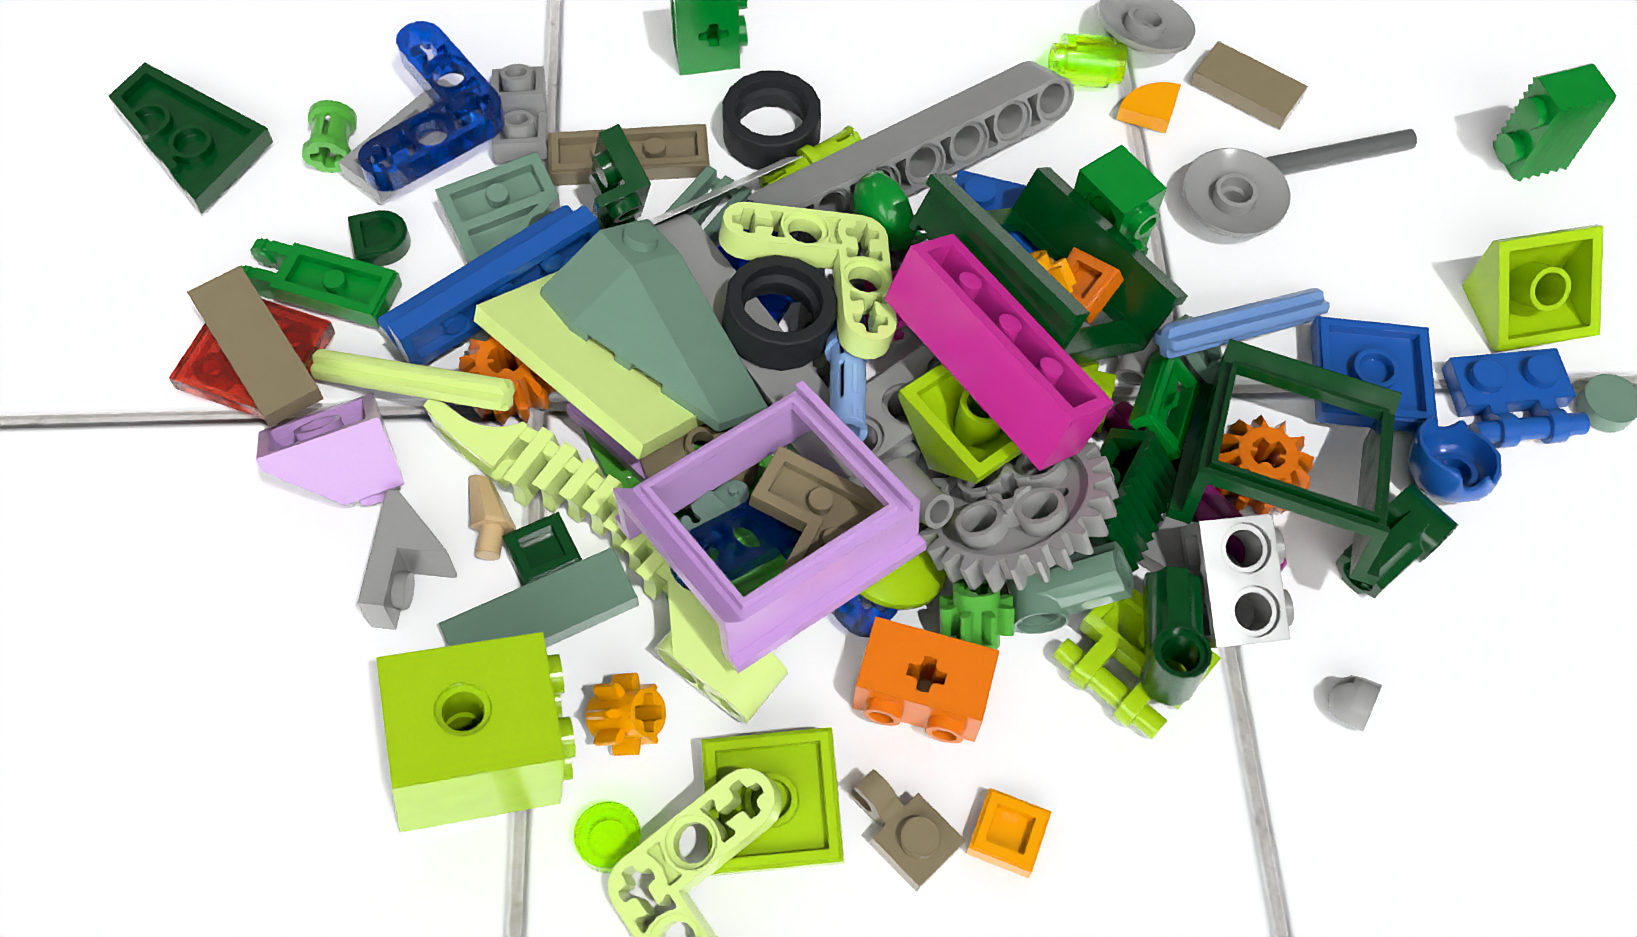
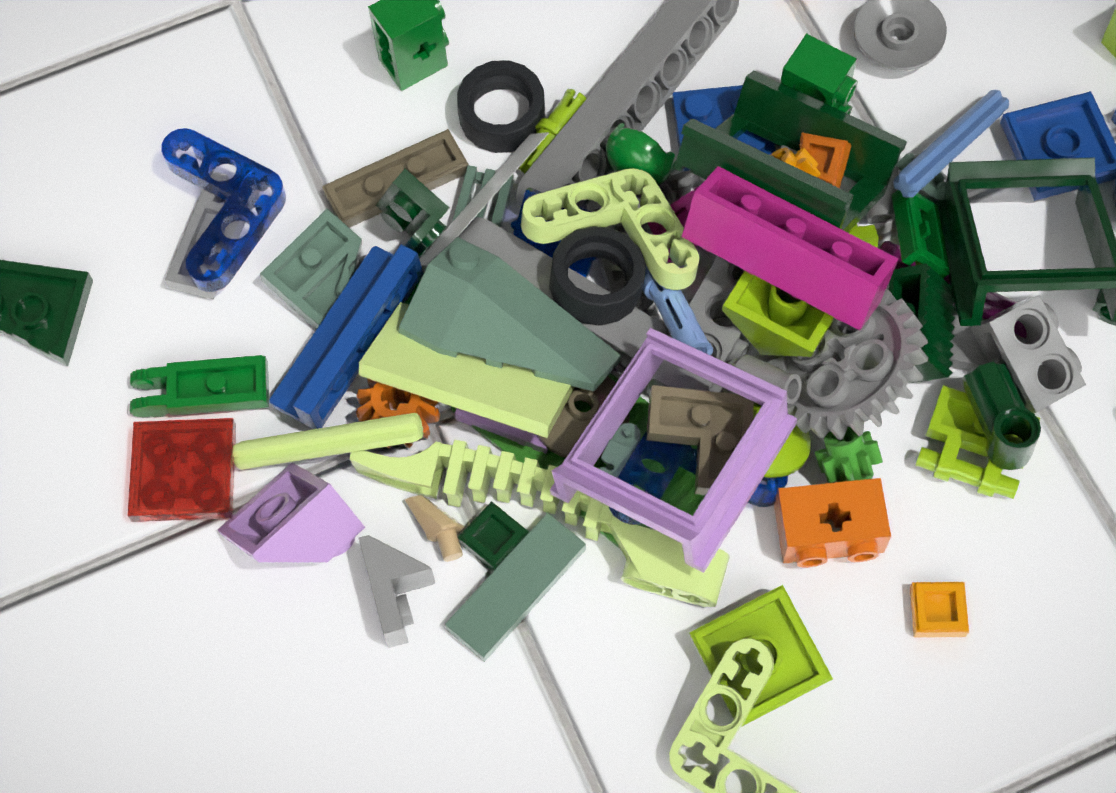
camera: 15 degrees left, 5 degrees up
dark tan tile [187,265,324,428] -> none
bright green bush [302,100,357,173] -> none
dark green tile [348,210,411,267] -> none
lime brick [376,632,576,833] -> none
light grey slope [490,64,548,162] -> none
clear neon green tile [573,801,642,873] -> none
light orange gear [585,672,666,756] -> none
dark tan plate [851,769,966,892] -> none
sand green piece [1006,541,1135,634] -> none
orange gear [1216,414,1314,515] -> none

